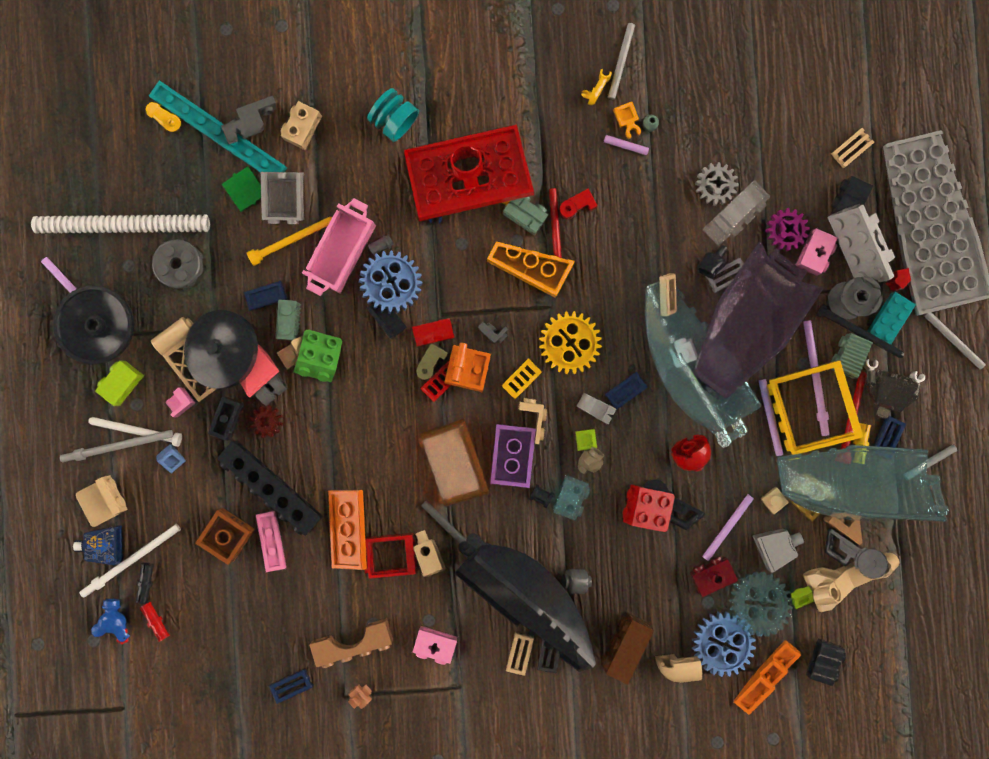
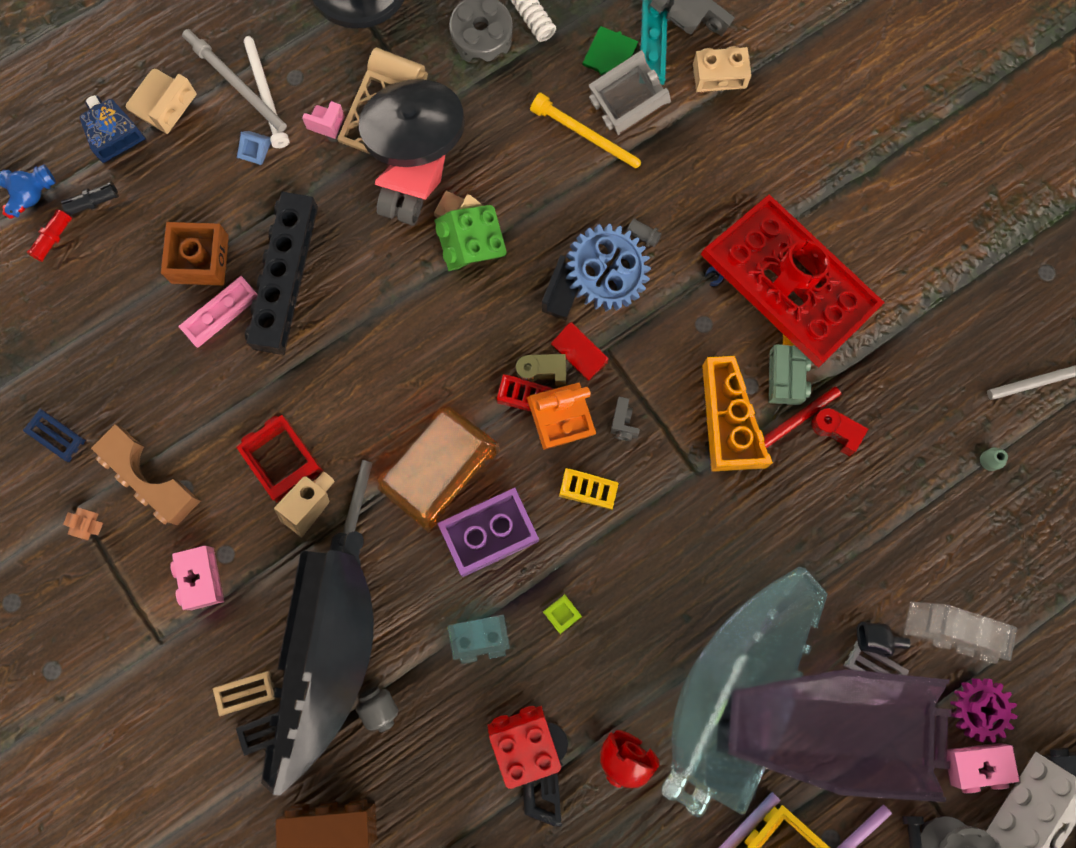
camera: 60 degrees right, 10 degrees down
white bar [79,524,181,598] -> none
lime brick [95,360,144,406] -> none
black brick [208,397,245,441] -> none
dark blue tile [244,281,288,311] -> none
clear red gear [250,405,284,438] -> none
sand green brick [275,300,301,341] -> none
bright pink container [302,198,376,296] -> none
orange tile [328,490,367,570] -> none
teal wheel [367,88,419,142] -> none
tan bracket [518,398,547,444] -> none
black bush [529,484,554,508] -> none
yellow gear [539,311,602,374] -> none
light grey leg [577,393,616,424] -> none
dark tan rock [578,447,604,474] -> none
yellow piece [581,69,612,105] -> none
lavender piece [604,135,649,155] -> none
dark blue tile [605,372,648,410] -> none
light orange plate [613,102,641,139] -> none
tan tile [659,273,677,316] -> none
white brick [671,337,698,366] -> none
light grey gear [695,162,739,206] -> none

